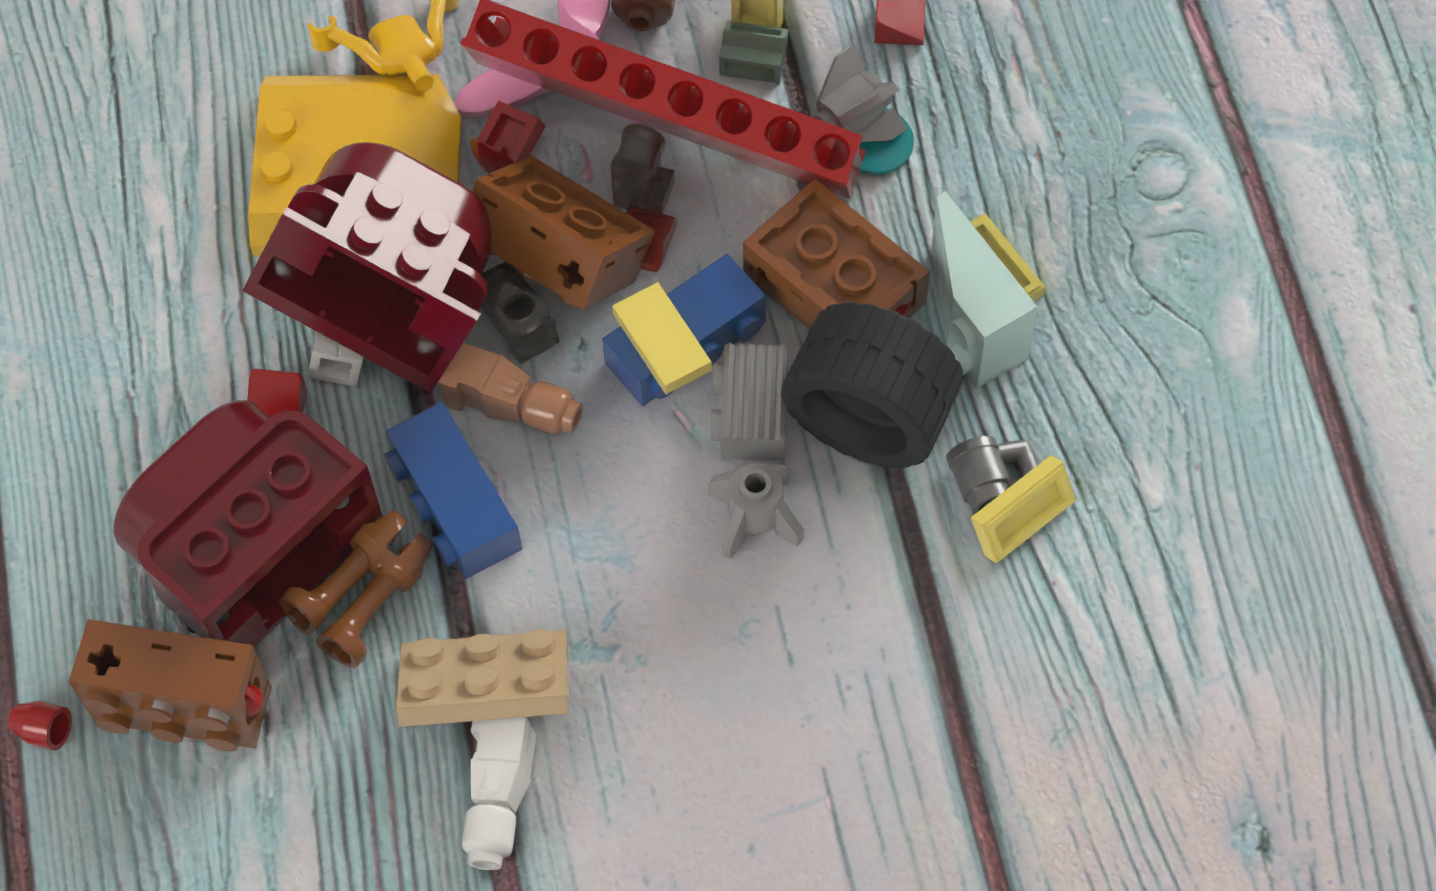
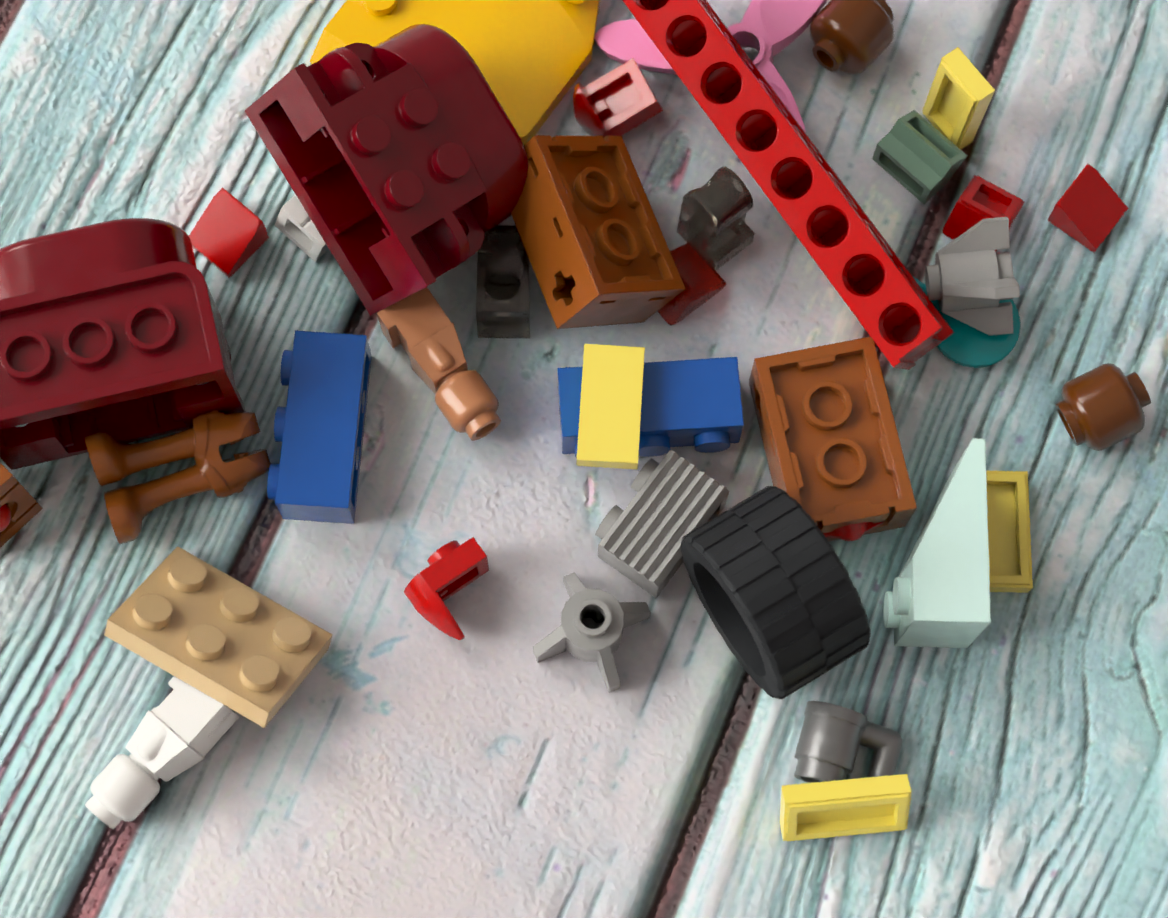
camera: 30 degrees right, 10 degrees up
none -> red plate [404,537,489,640]
none -> red slope [943,175,1025,252]
none -> reddish brown head [1055,363,1151,451]

